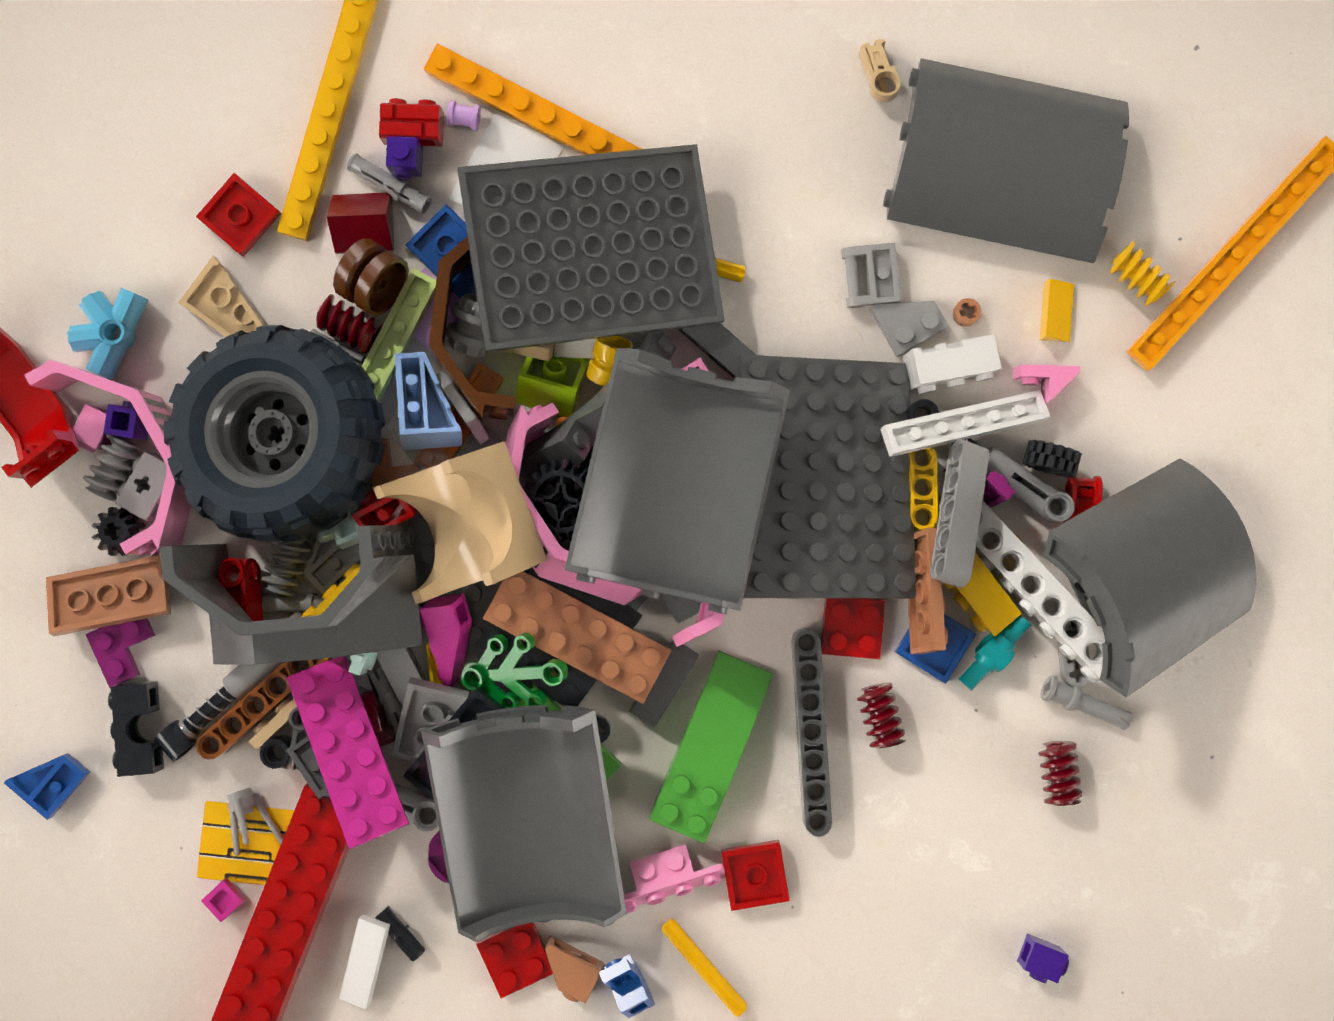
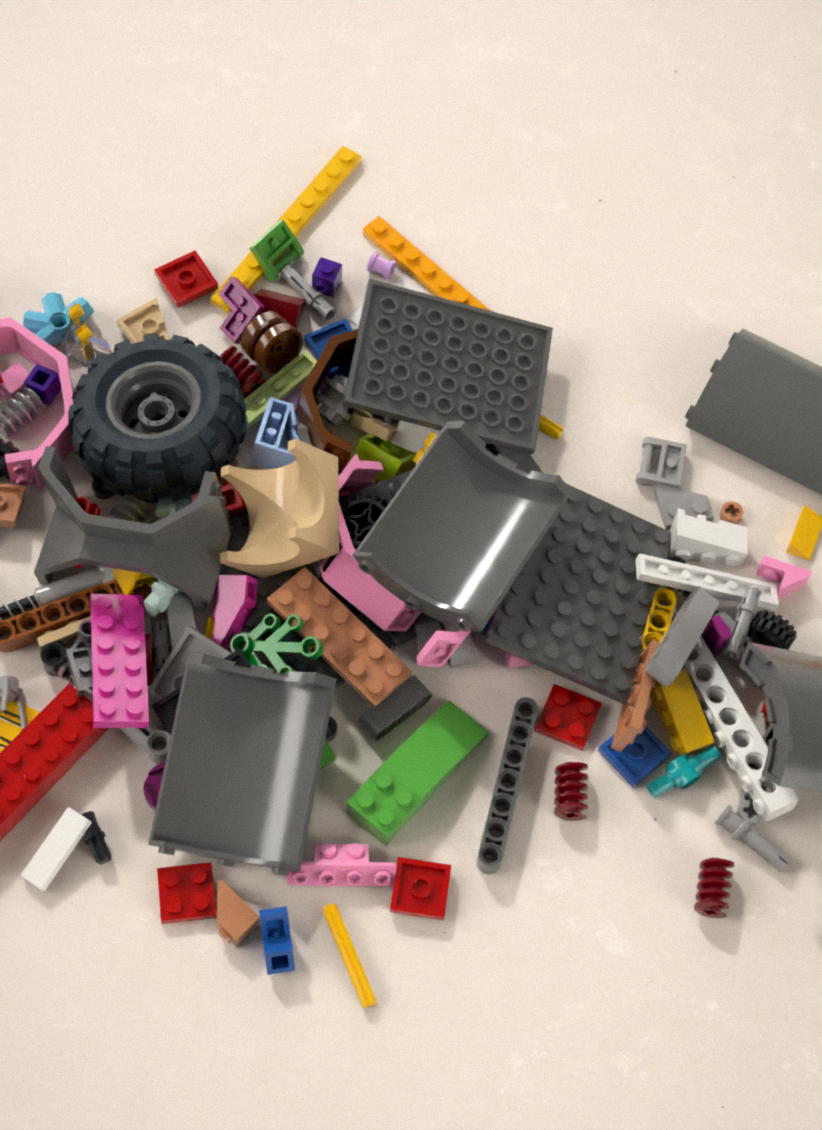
camera: 15 degrees right, 25 degrees down
light grey brick [115,451,167,521] -> none
red brick [379,98,444,147] -> none
tan piece [859,39,901,103] -> none
dark purple brick [1017,933,1069,983] -> none
none -> clear torso [61,303,112,368]
none -> magenta plate [218,276,266,344]
none -> bright green plate [249,220,304,282]
none -> light grey pin [724,586,762,659]

